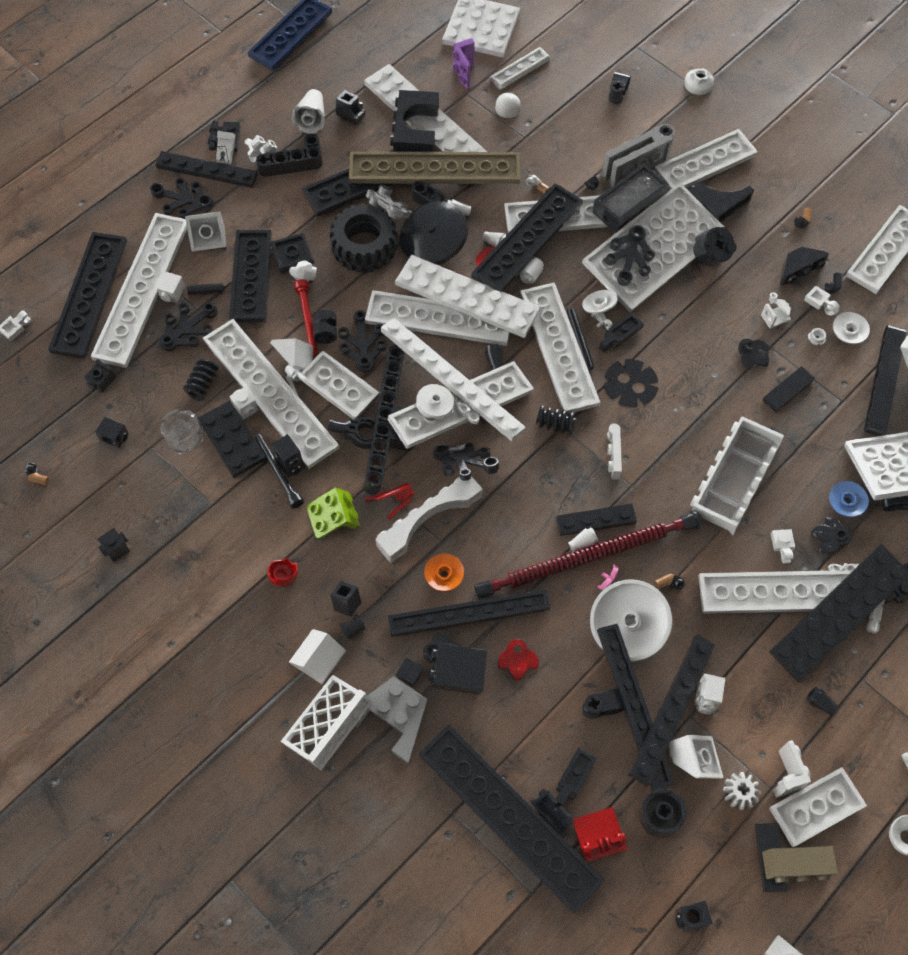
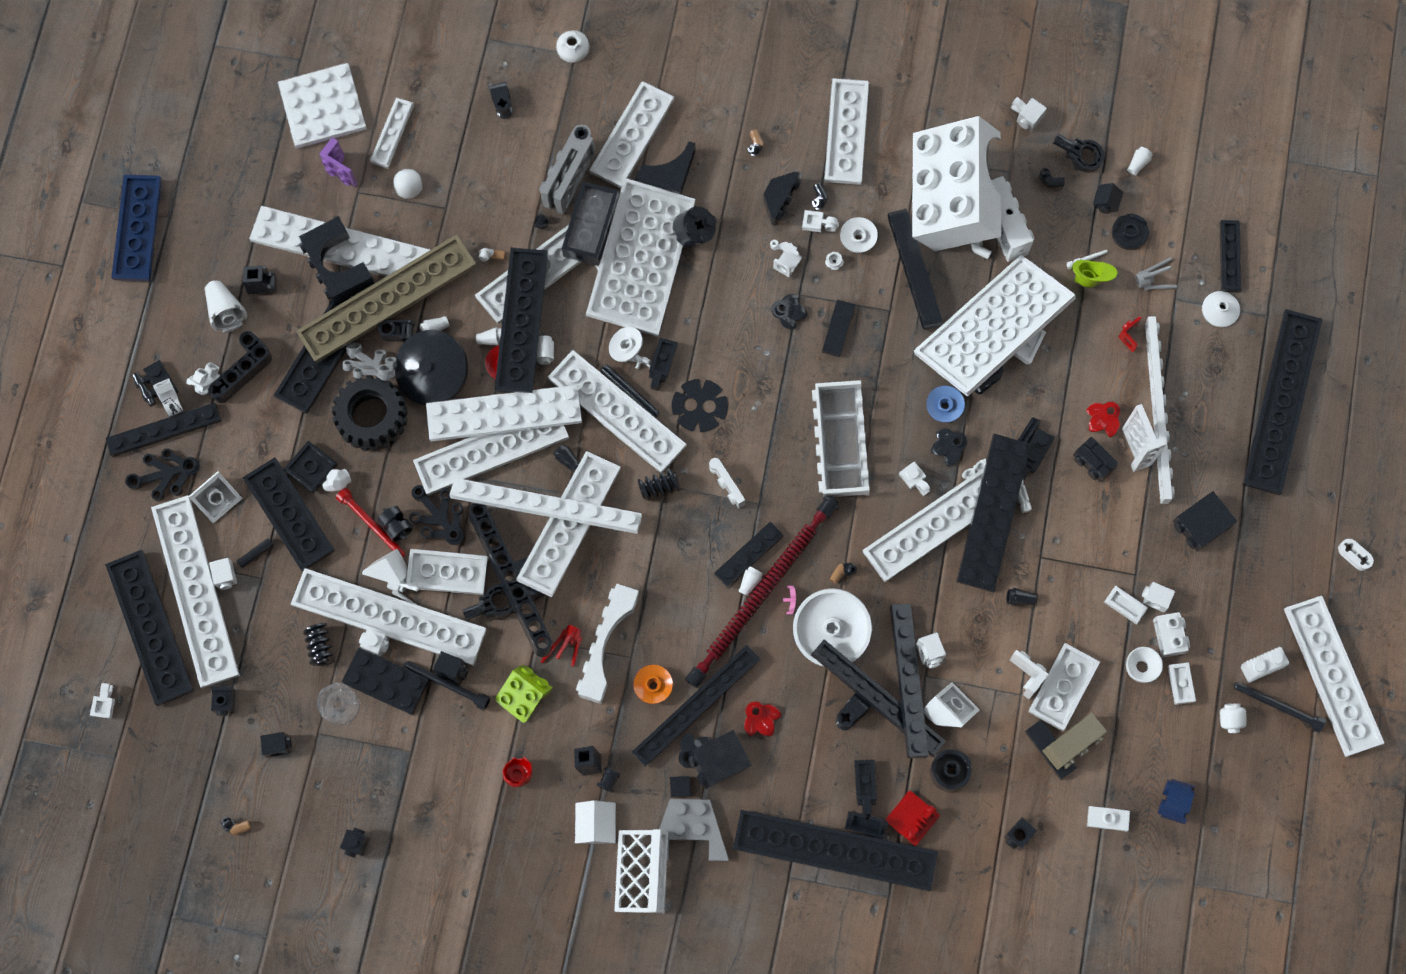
camera: 30 degrees left, 10 degrees up
black plant [159,302,218,351] -> none
white plate [416,384,454,419] -> none
black plant [433,443,499,481] -> none
white piece [456,402,479,425] -> none
black plant [605,225,655,286] -> none
white gear [723,772,761,810] -> none

